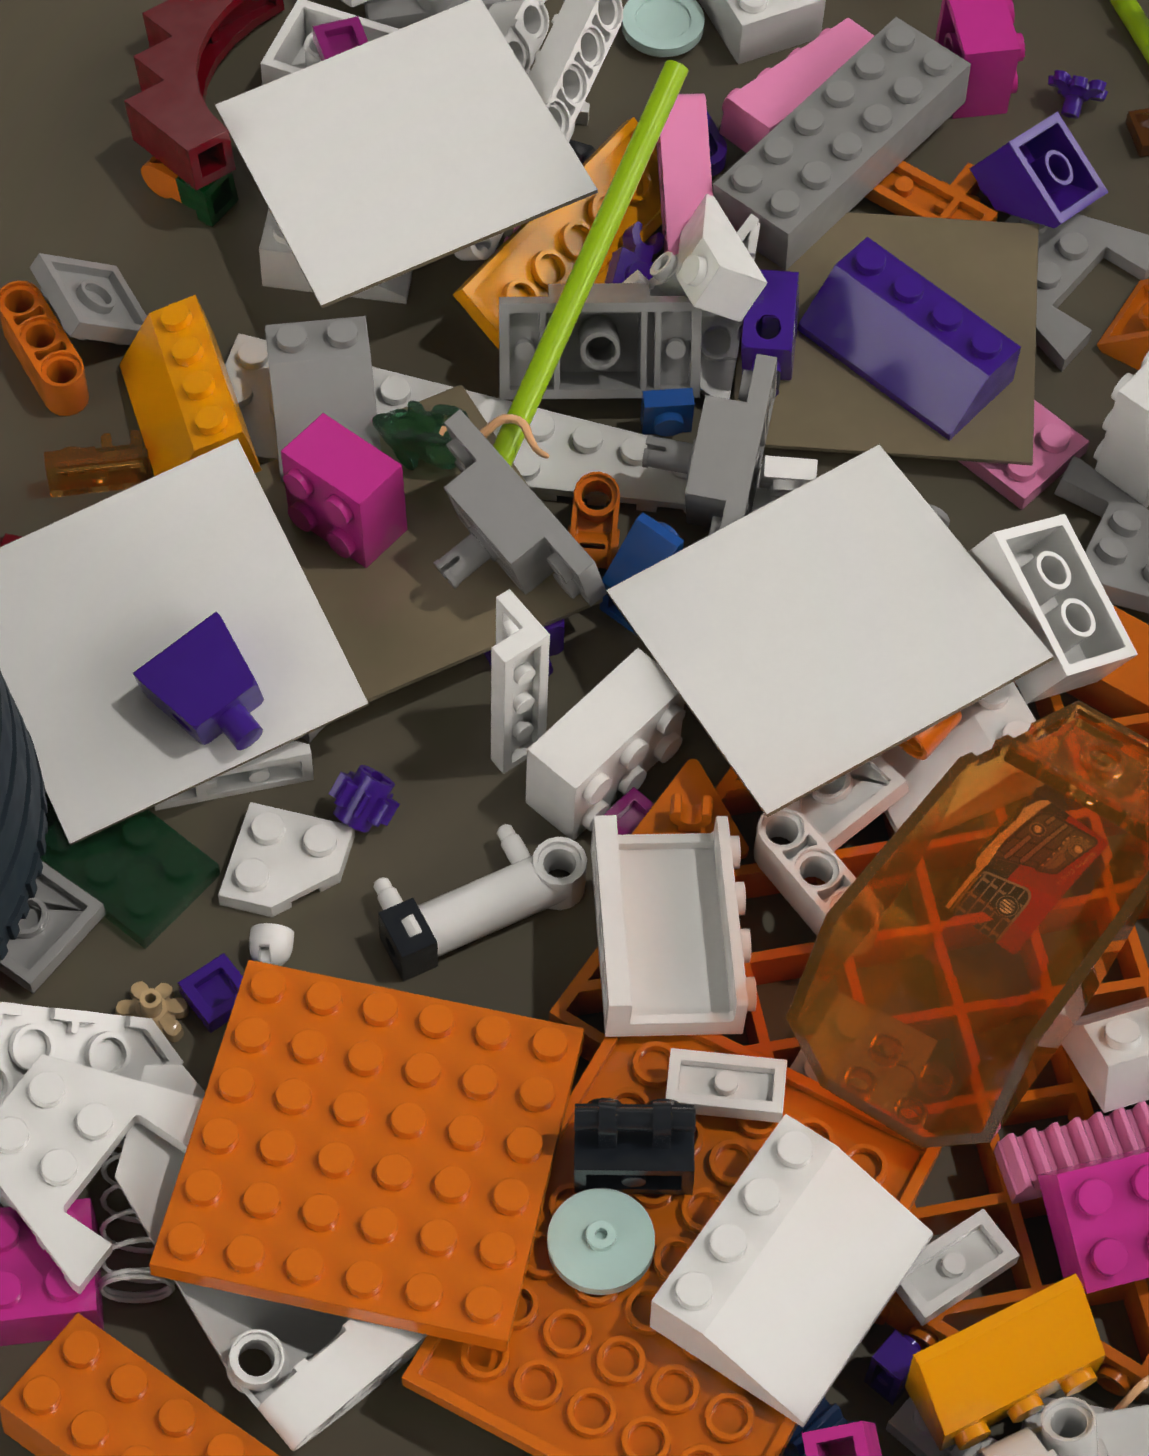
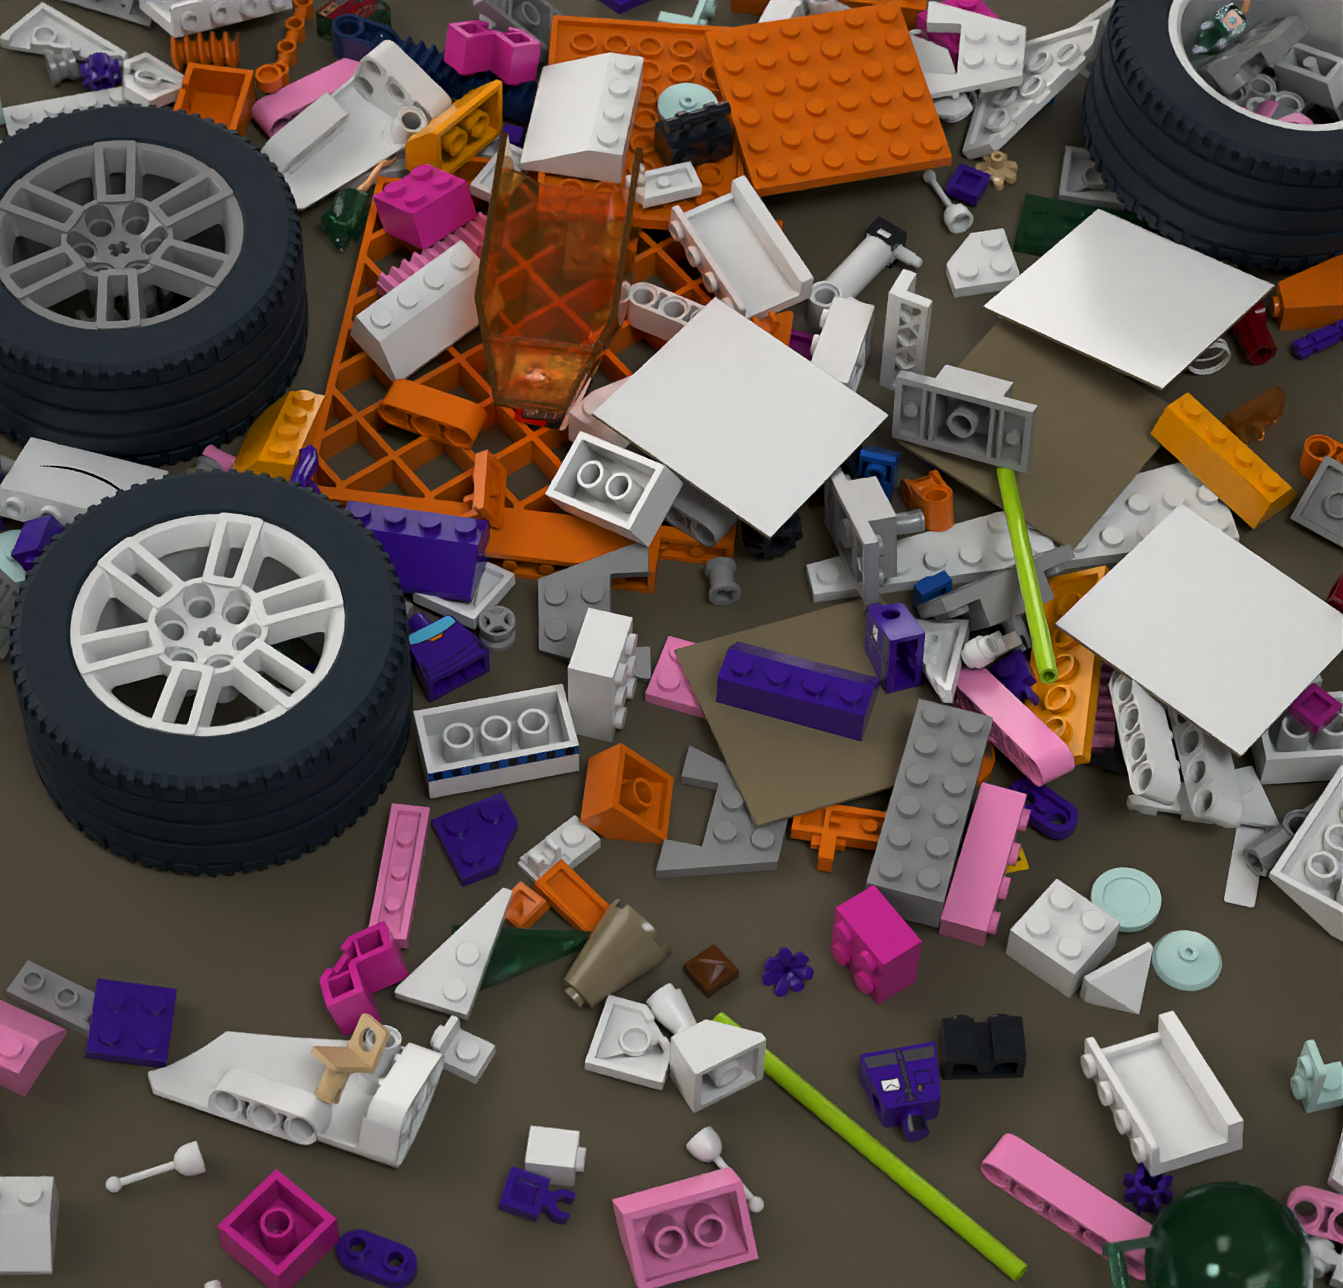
camera: 155 degrees right, 5 degrees down
dark purple torso [133,611,264,750] -> none
light grey slope [265,316,381,482] -> none
dark pink brick [280,413,408,568] -> none
dark purple gear [328,765,400,832] -> none
clear green animal [371,401,549,470] -> none
white slope [676,194,768,322] -> none
white plate [759,455,818,498] -> none
dark purple slope [969,111,1108,228] -> none

